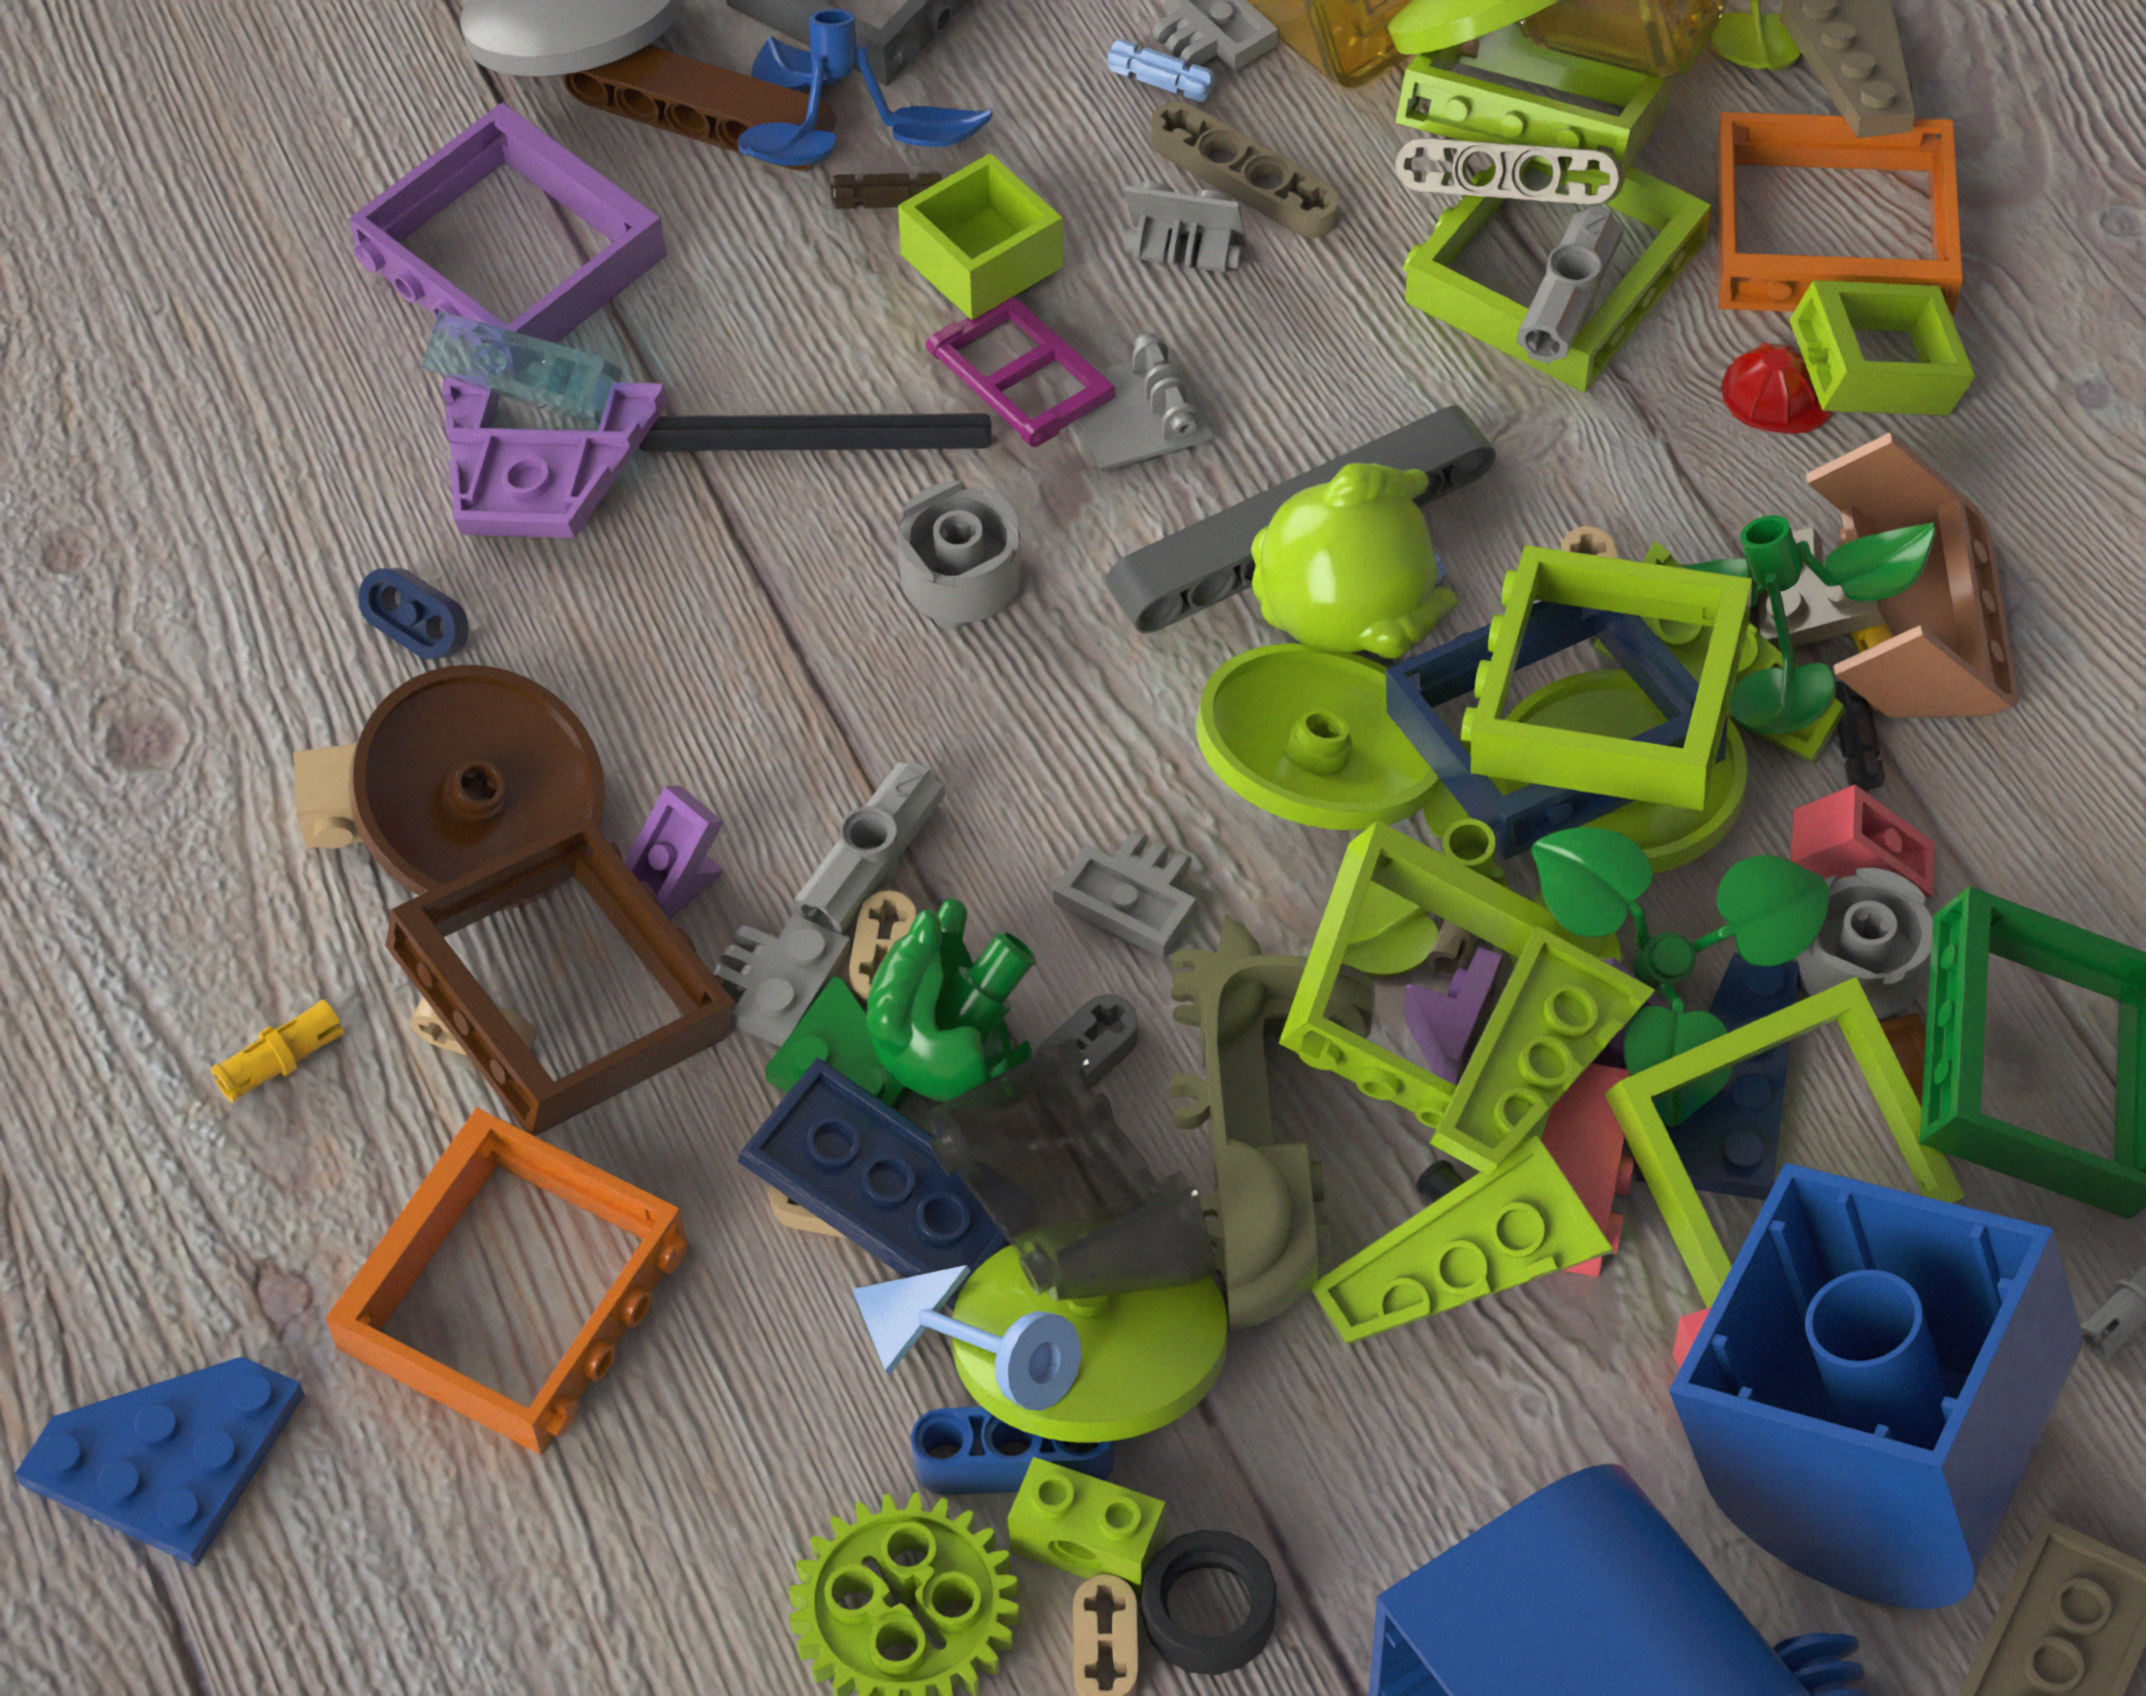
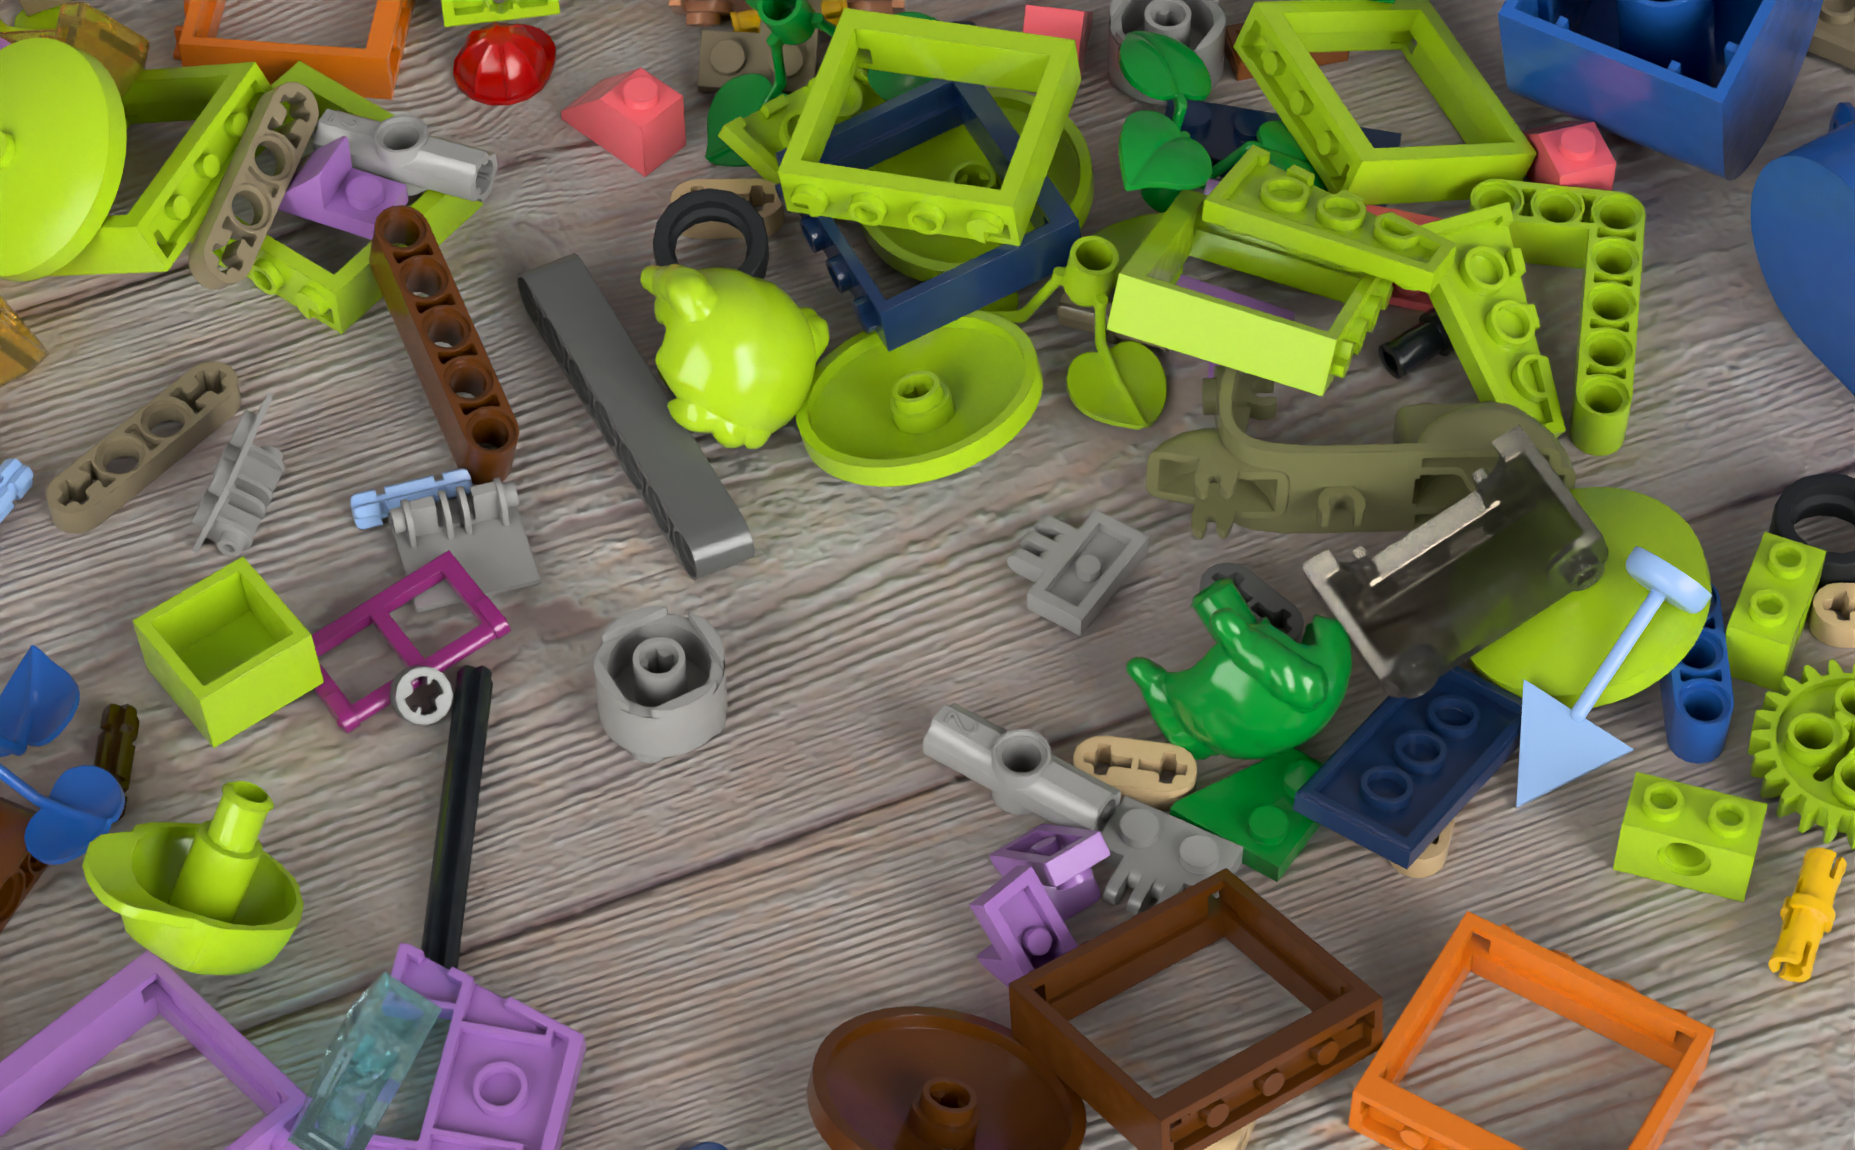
camera: 90 degrees left, 5 degrees down
none -> lime piece [82,781,304,975]
none -> medium lavender slope [278,136,408,240]
none -> light blue axle [350,468,473,530]
none -> reddish brown beam [369,205,520,485]
none -> bush [389,665,453,725]
none -> coral slope [561,67,686,177]
none -> black tyre [653,188,769,279]
none -> medium lavender slope [989,823,1111,921]
none -> lime beam [1468,179,1646,456]
none -> lime brick [1613,772,1768,902]
none -> yellow pin [1768,847,1847,982]

